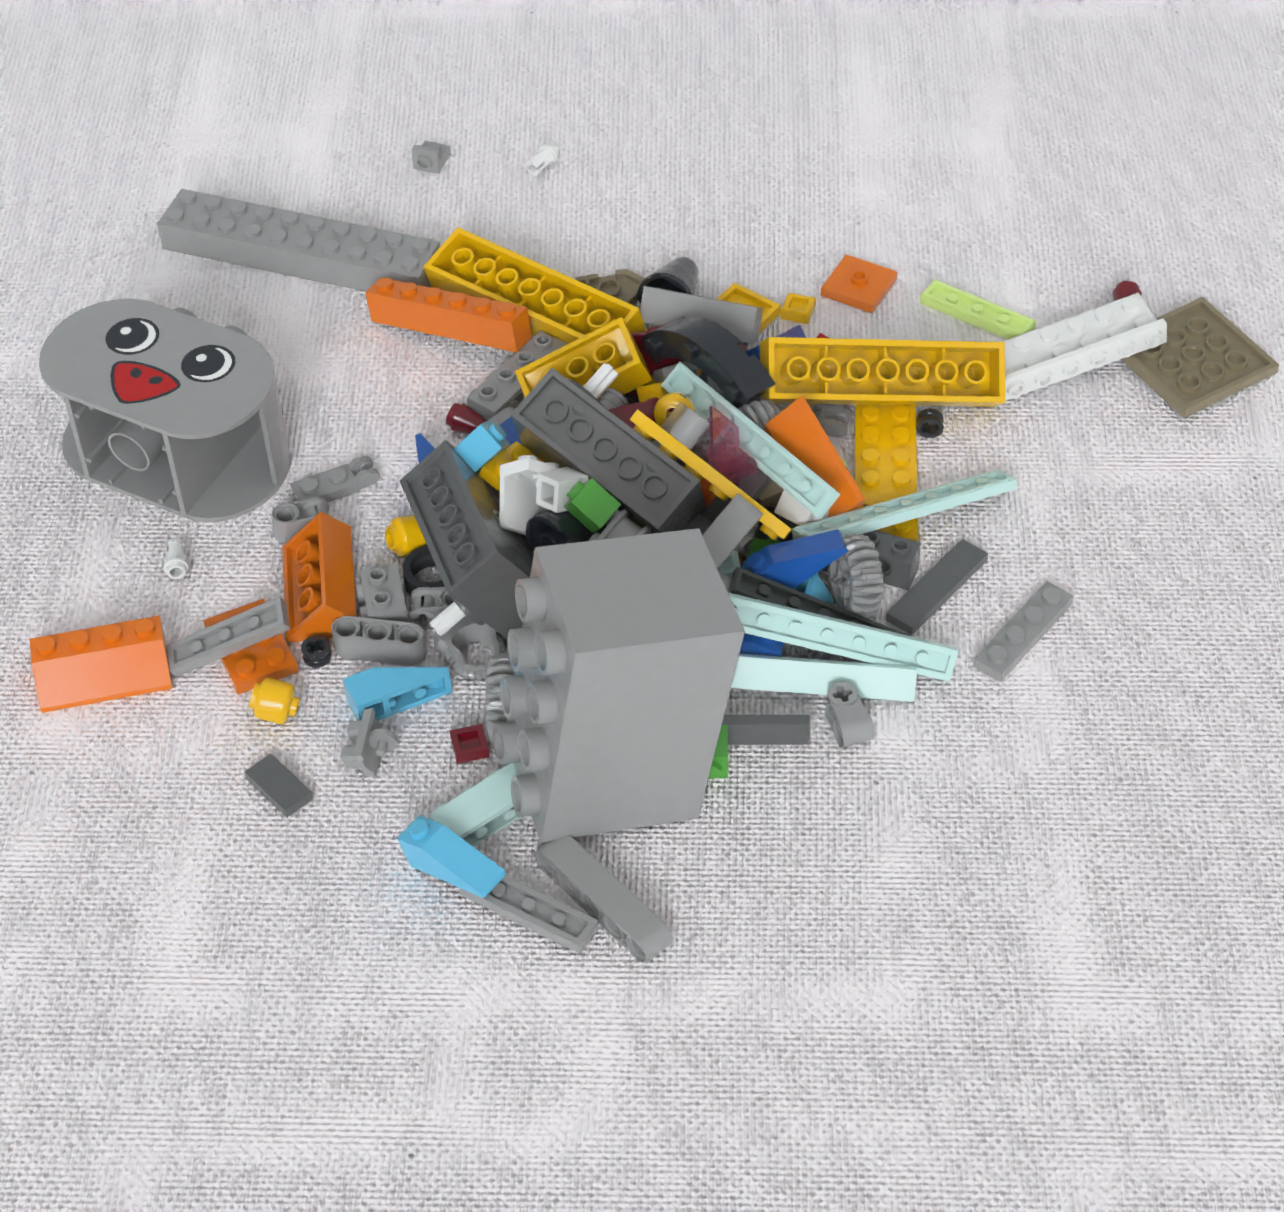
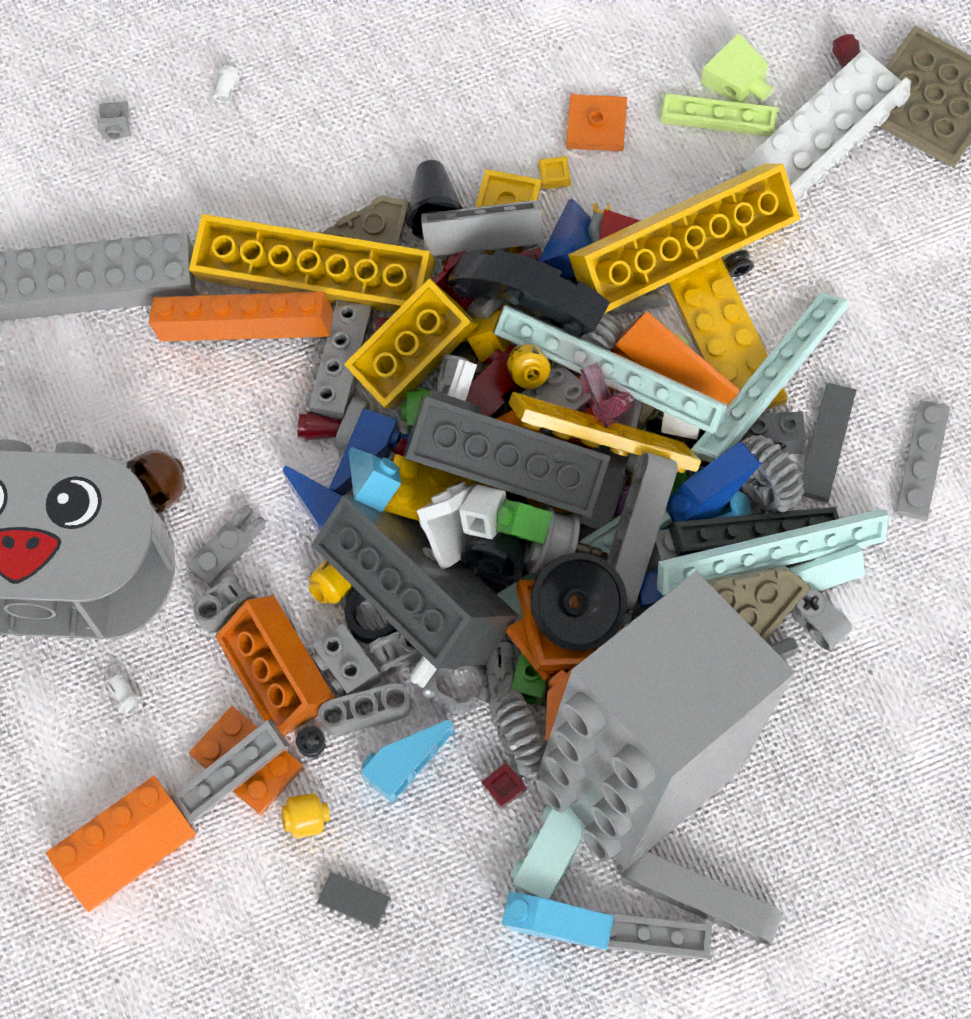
camera: 20 degrees left, 20 degrees up
light grey hips [340,708,398,777] -> none
light grey beam [661,402,710,450] -> none
none -> reddish brown cylinder [126,450,185,513]
none -> yellowish green torso [701,33,773,103]
none -> dark tan plate [706,566,811,641]

